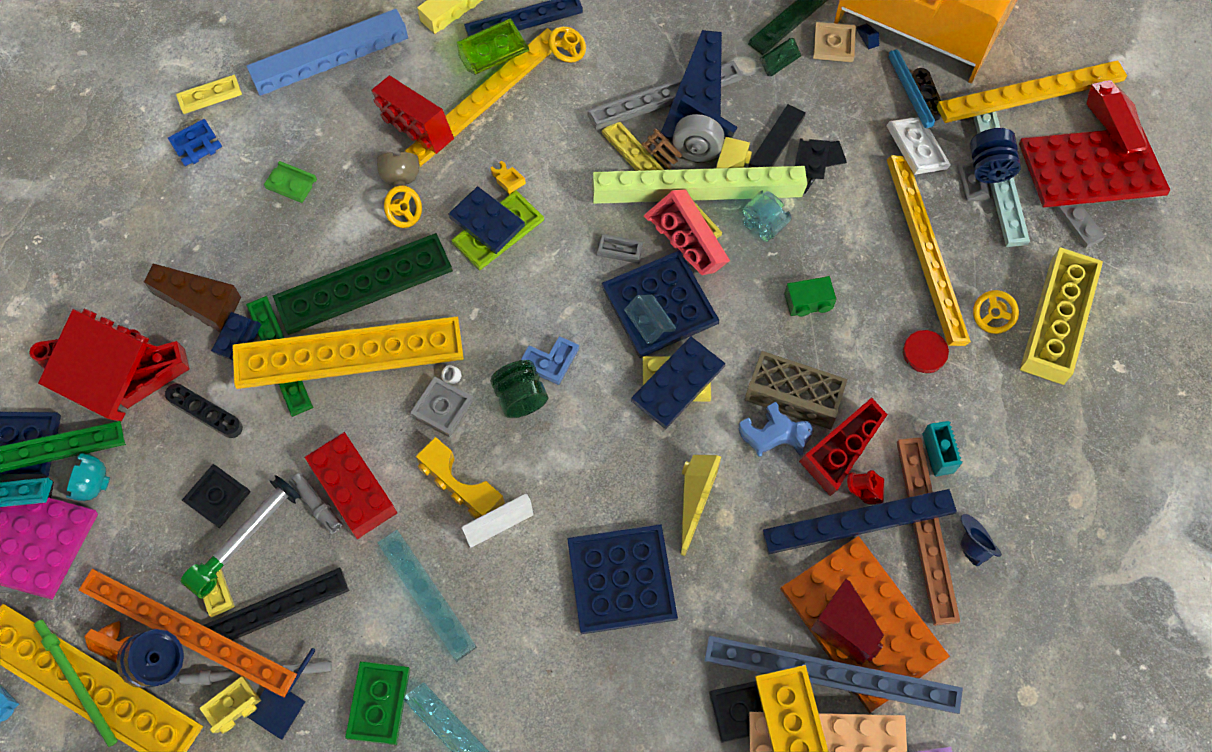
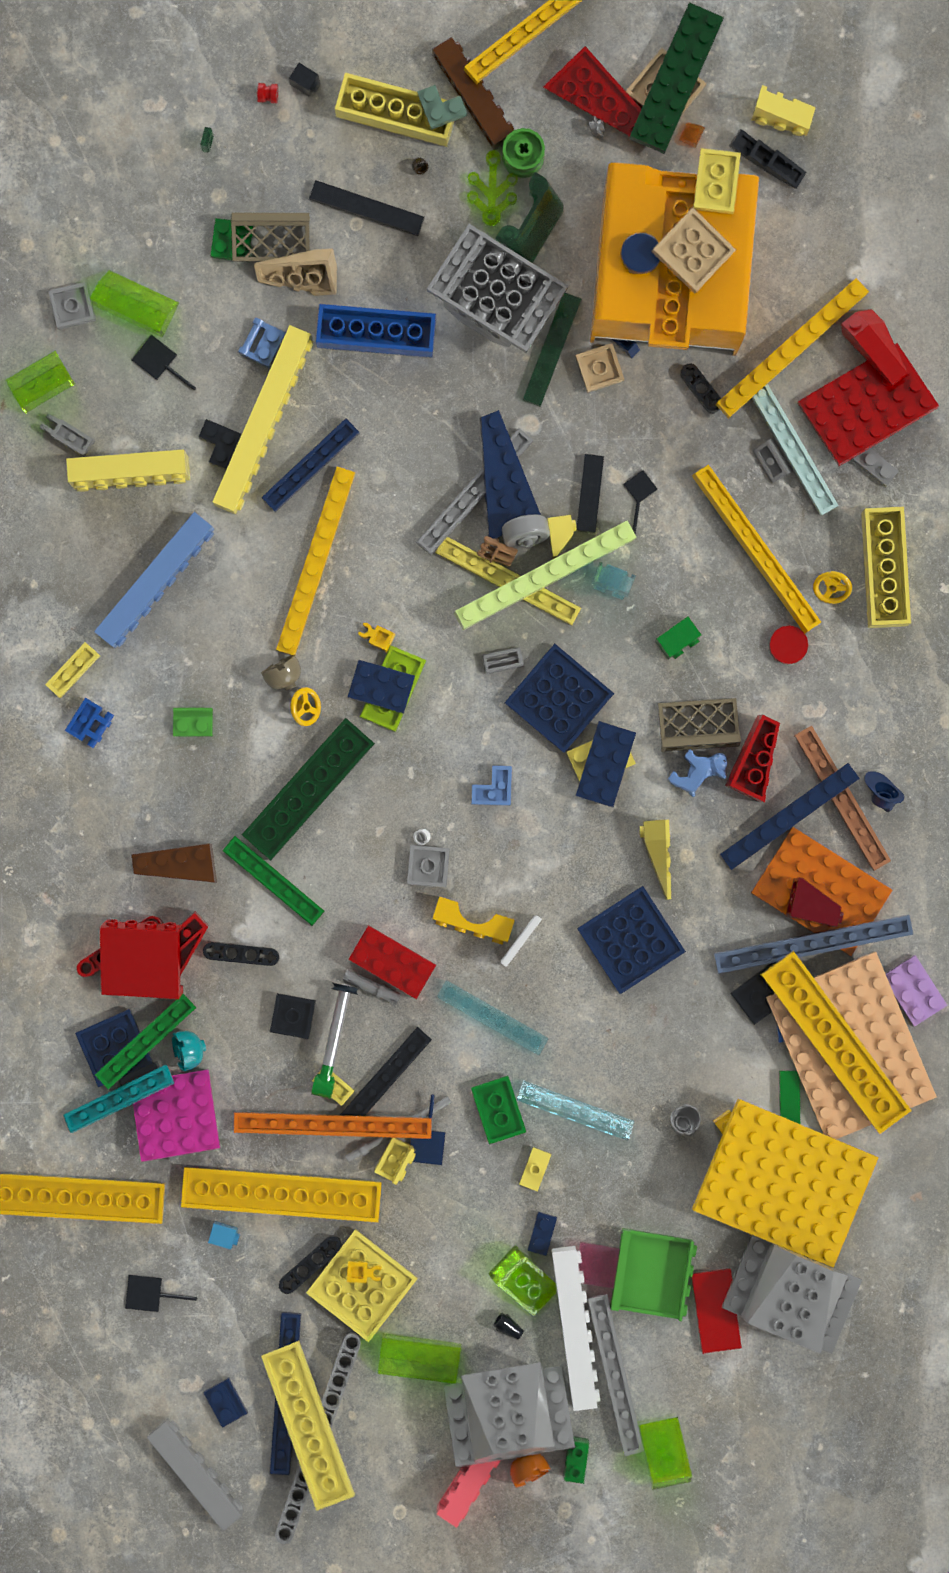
camera: 25 degrees left, 20 degrees up
bright green bar [34,619,118,747] -> none
orange tile [84,621,136,663] -> none
dark blue wheel [116,629,184,688] -> none
dark blue plate [211,312,262,361] -> none
yellow plate [233,316,464,389] -> none
red brick [371,75,454,154] -> none
clear neon green slope [457,18,529,75] -> none
clear green wheel [490,360,549,418] -> none
yellow piece [548,26,586,63] -> none
clear light blue panel [624,295,676,344] -> none
coral wedge [644,189,730,275] -> none
dark blue tile [677,94,738,139] -> none
clear green plate [760,38,802,76] -> none
black plate [795,138,830,180] -> none
red piece [847,470,884,504] -> none
white tile [886,117,950,175] -> none
dark azure axle [888,49,935,128] -> none
teal brick [922,421,963,477] -> none
dark blue wheel [970,128,1021,183] -> none

